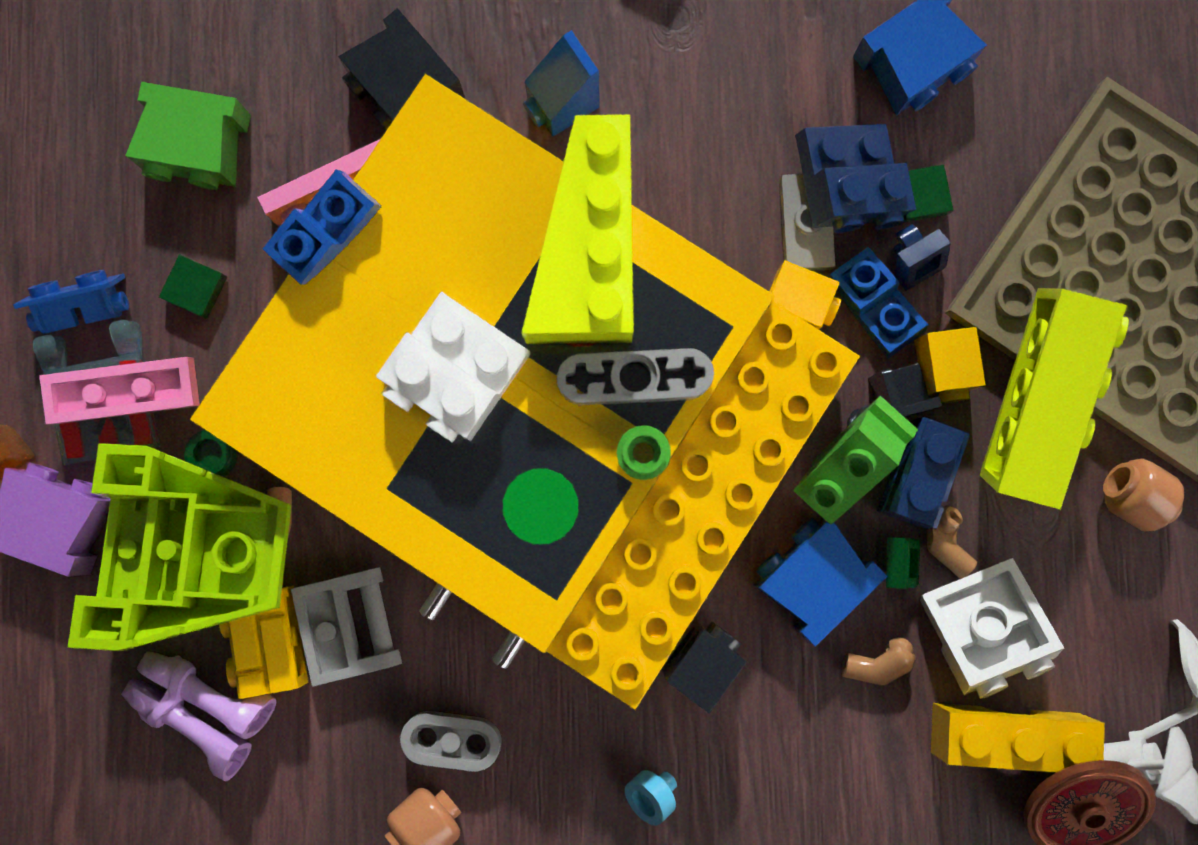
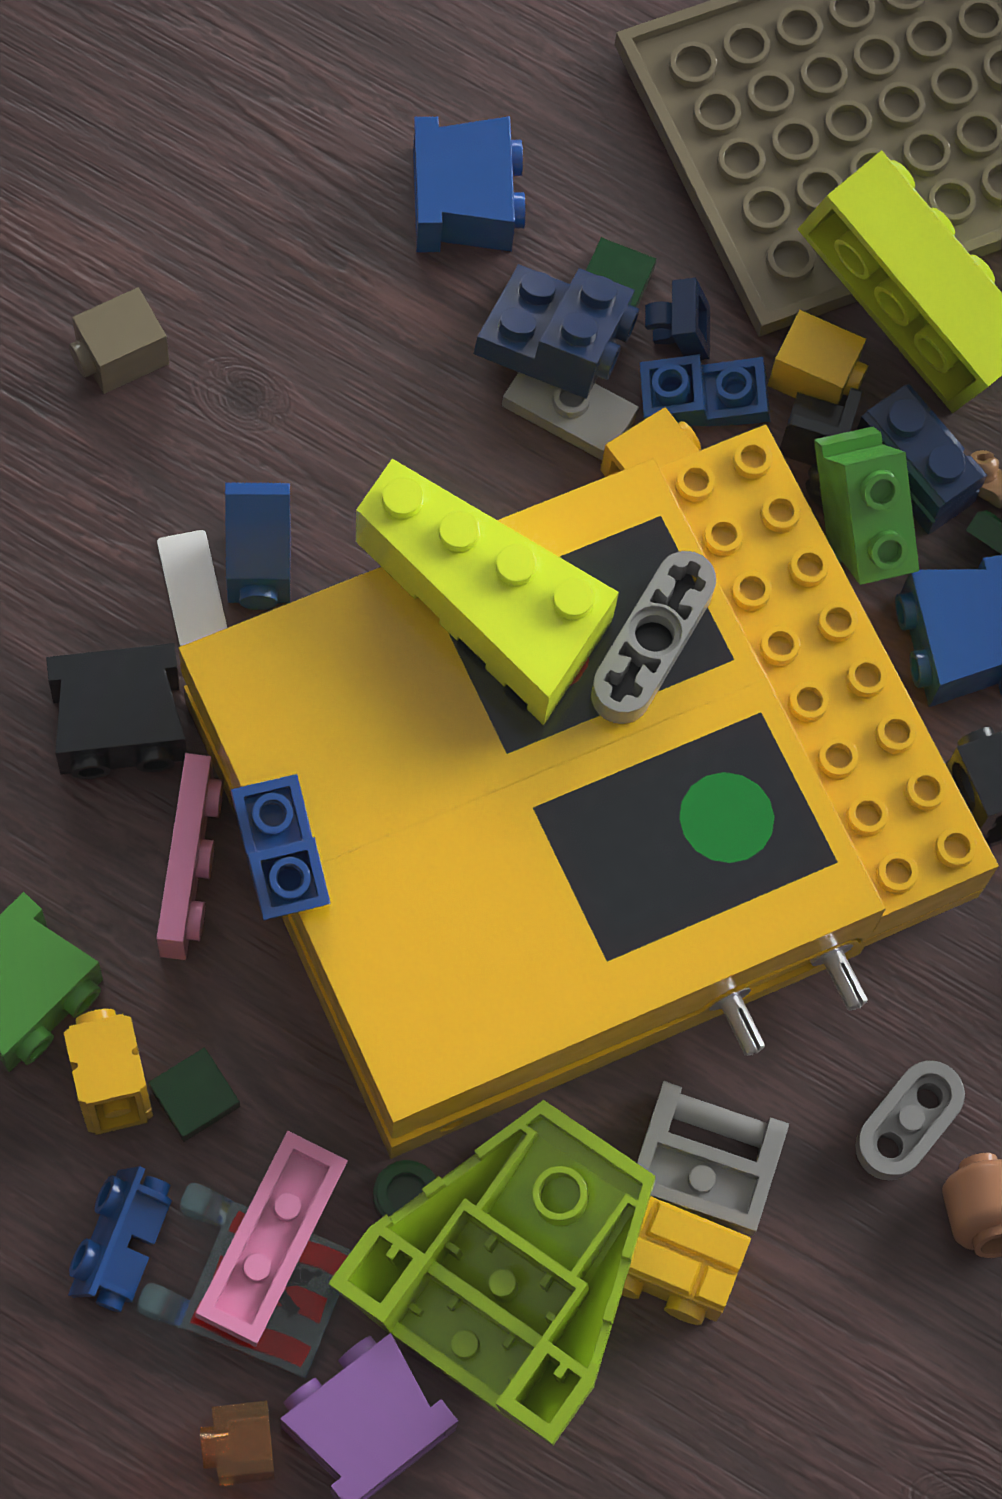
camera: 70 degrees left, 15 degrees down
lavender piece [121,651,276,782] -> none
white plate [376,292,531,442] -> none
bright green plate [617,426,671,480] -> none
none -> yellow brick [63,1009,153,1135]
none -> white sticker [157,530,227,646]

